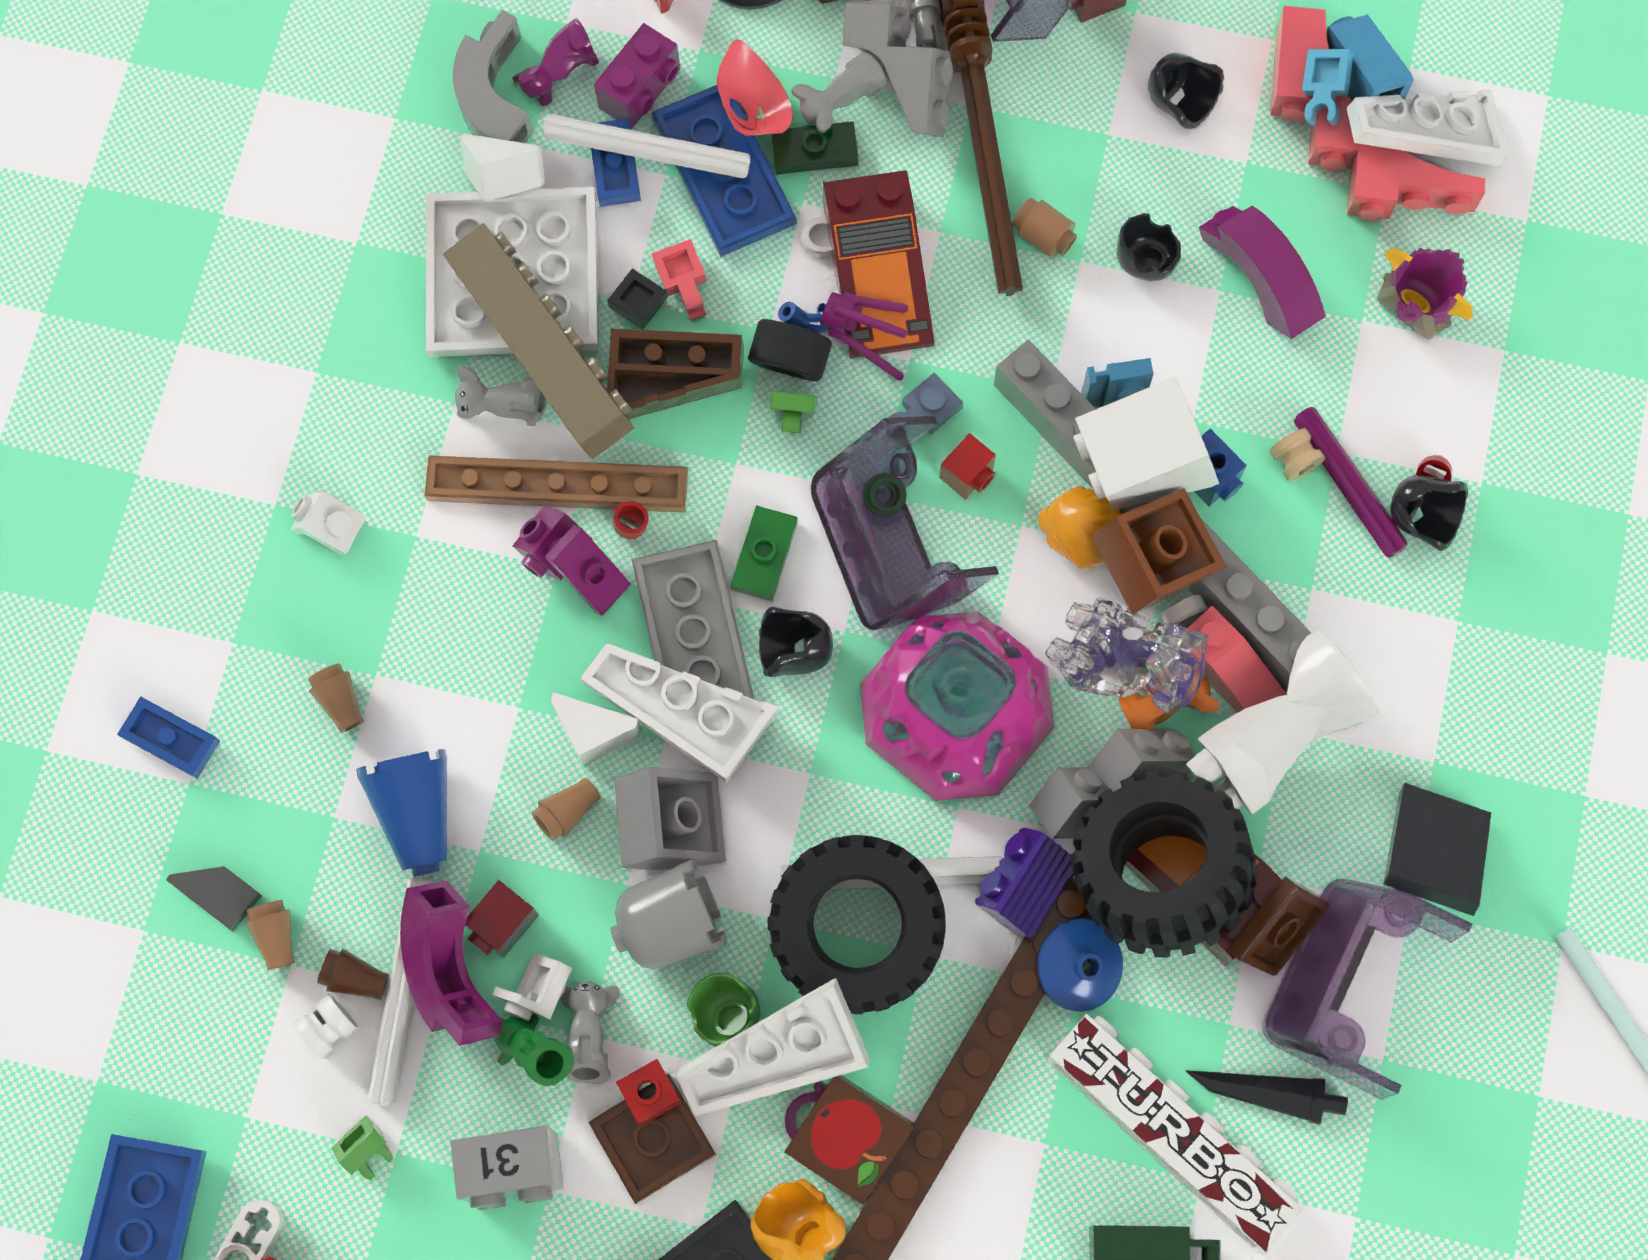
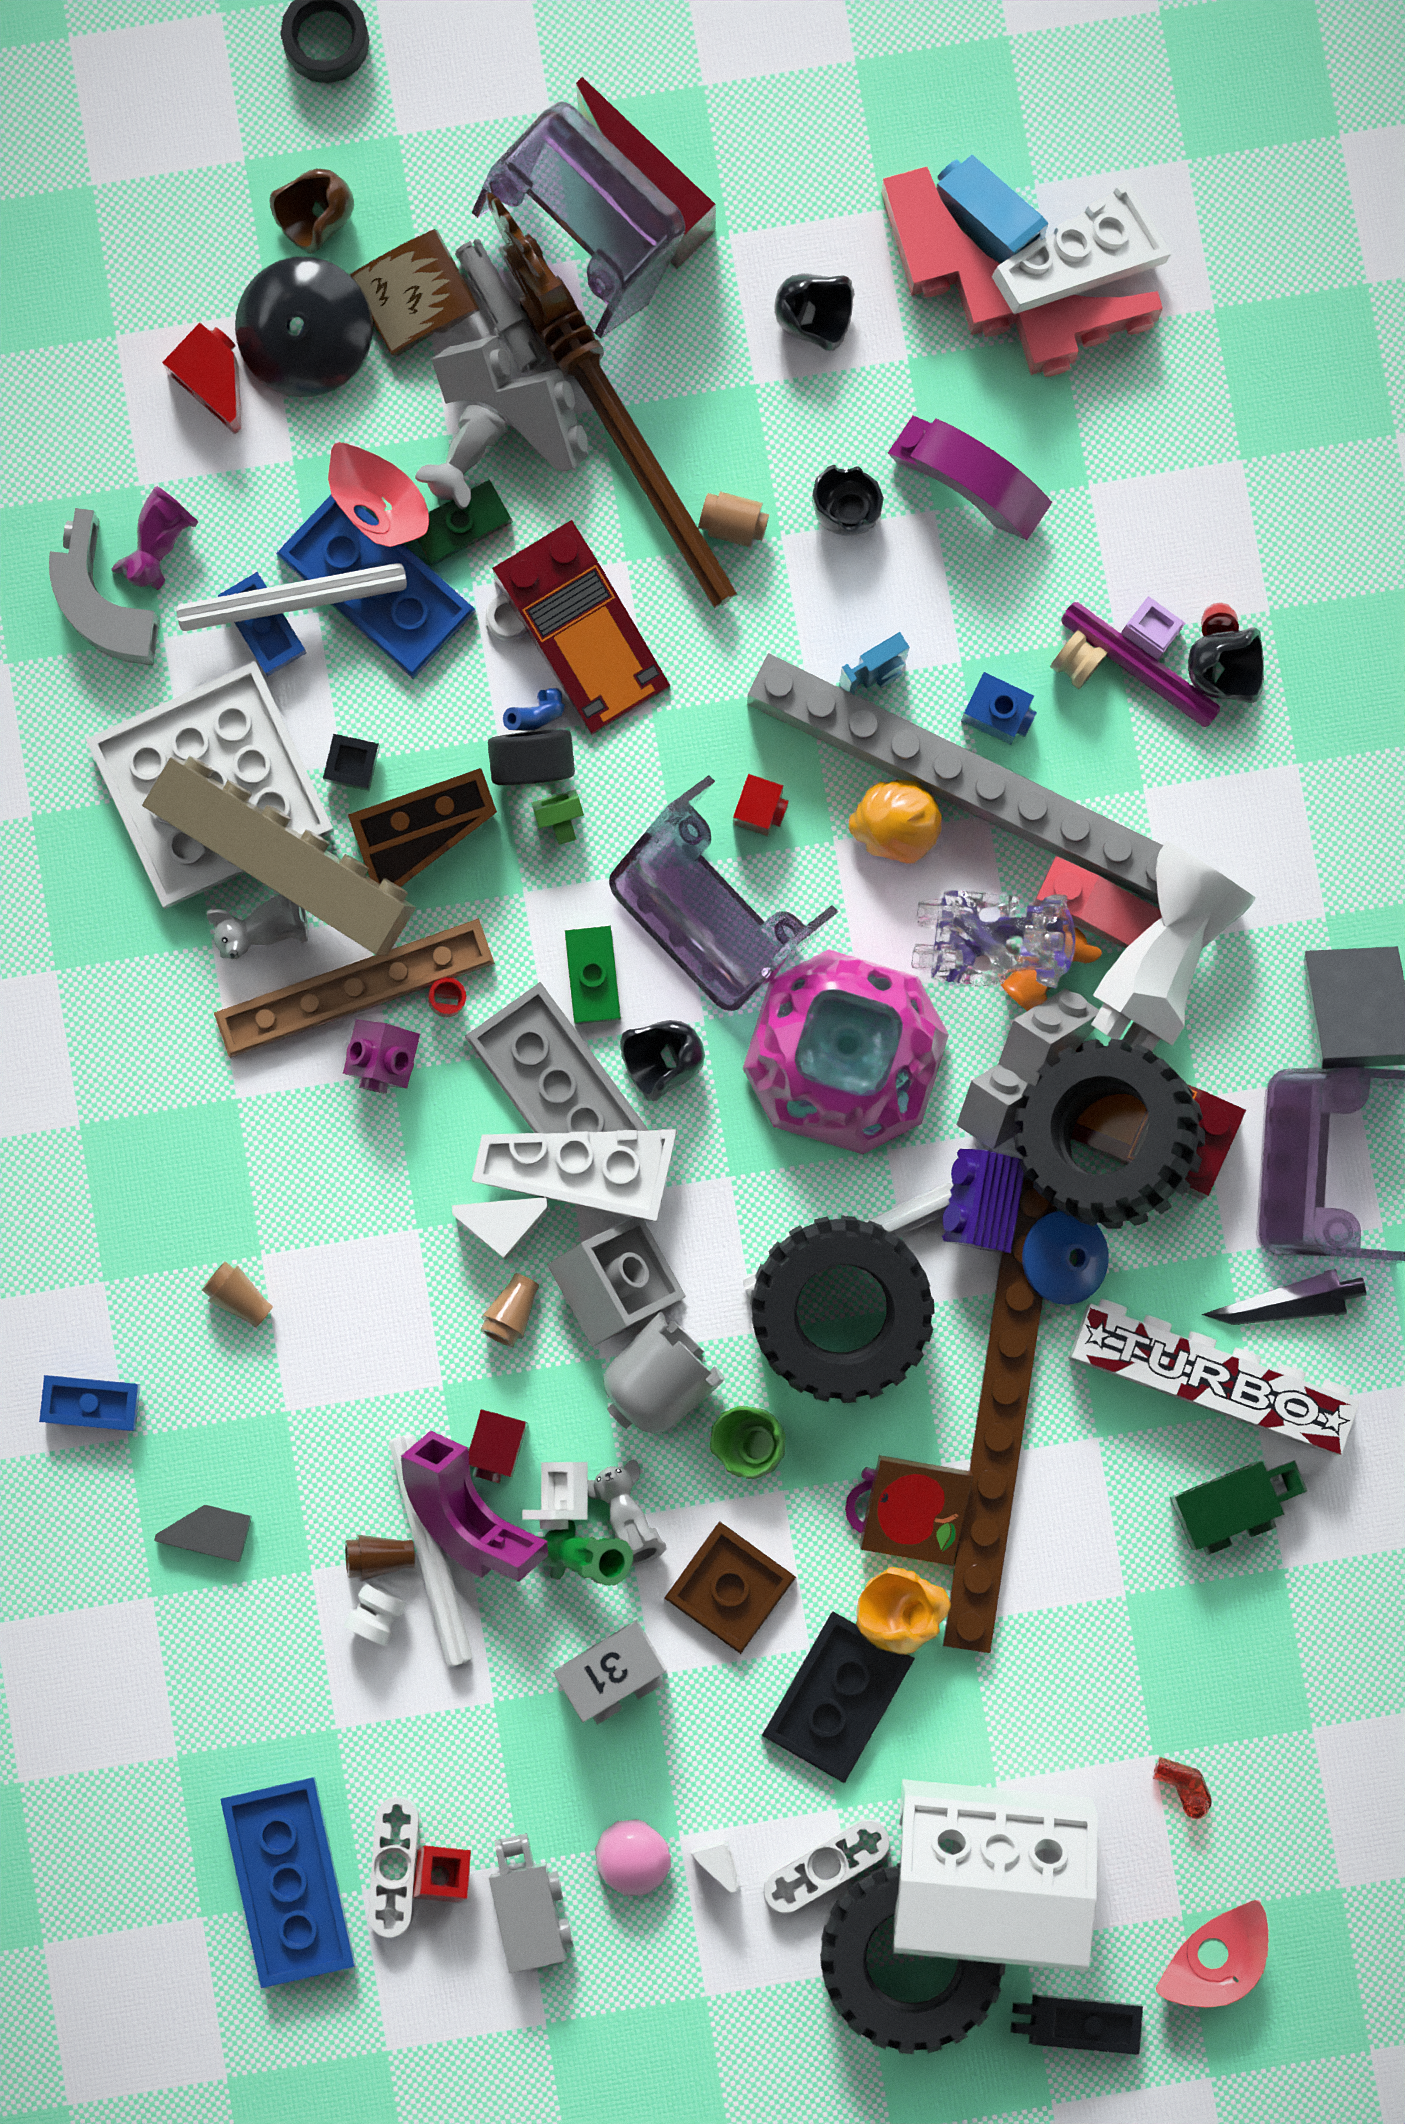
camera: 25 degrees left, 10 degrees up
medium nougat cone [245,900,295,970] -> none
white bracket [290,490,367,555] -> none
bright green tile [331,1115,393,1180] -> none
blue cone [356,749,447,877] -> none
white slope [460,133,545,202] -> none
magenta plate [545,524,631,616] -> none
magenta brick [594,22,681,130] -> none
red plate [616,1059,682,1126] -> none
coral plate [651,239,707,321] -> none
white wing [677,978,870,1116] -> none
magenta plant [820,291,908,380] -> none
dark green plate [862,473,906,517] -> none
sand blue plate [885,372,963,449] -> none
white slope [1073,376,1219,510] -> none
dark orange slope [1091,488,1226,615] -> none
white tile [1161,595,1208,631] -> none
reddish brown tile [1228,876,1330,976] -> none
medium azure plate [1302,49,1354,125] -> none
magenta hair [1376,248,1473,340] -> none
none -> lavender tile [1120,596,1186,661]

